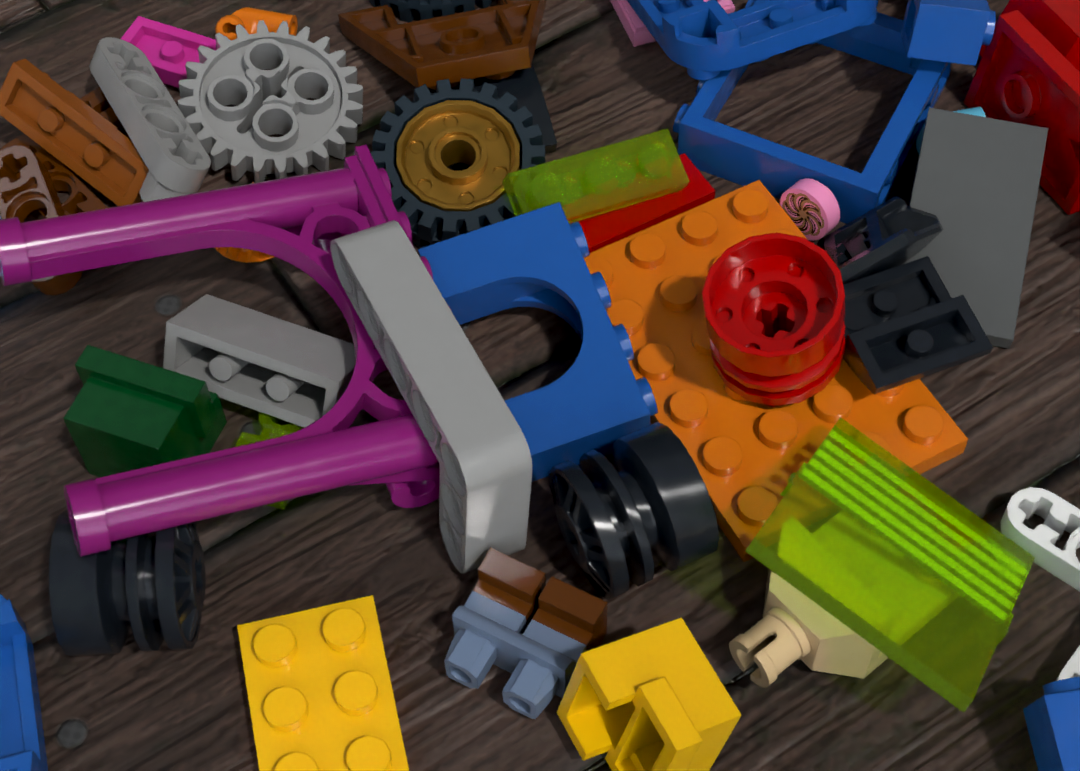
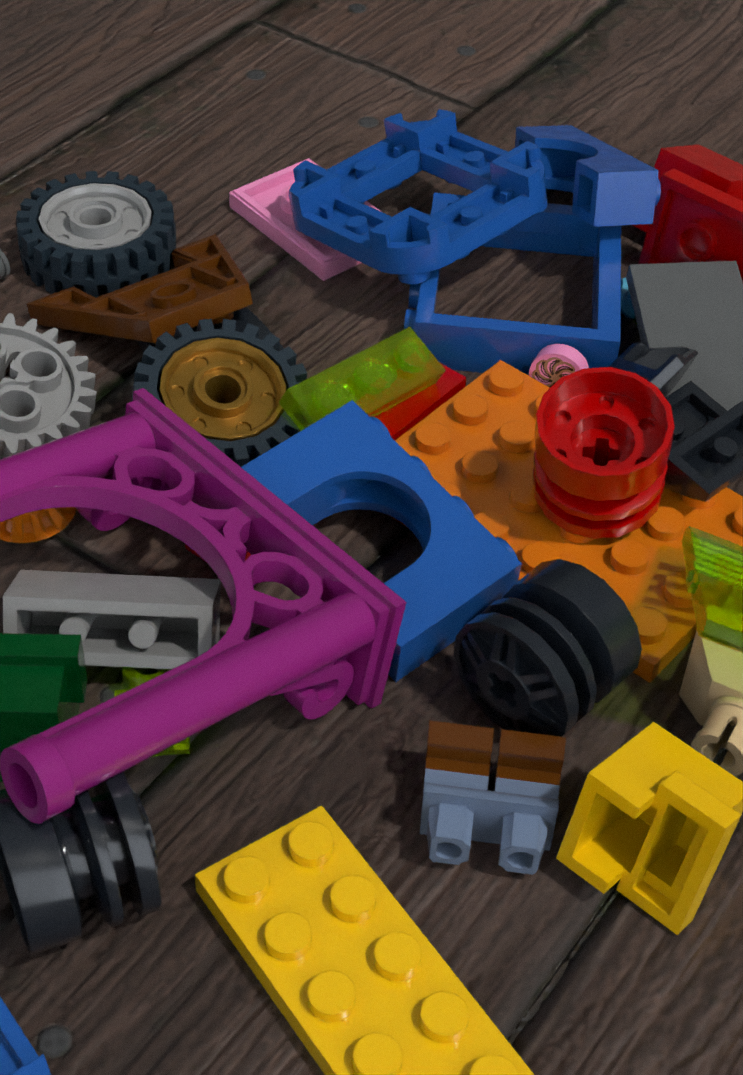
camera: 25 degrees left, 10 degrees down
light grey beam [330,220,533,573] -> none

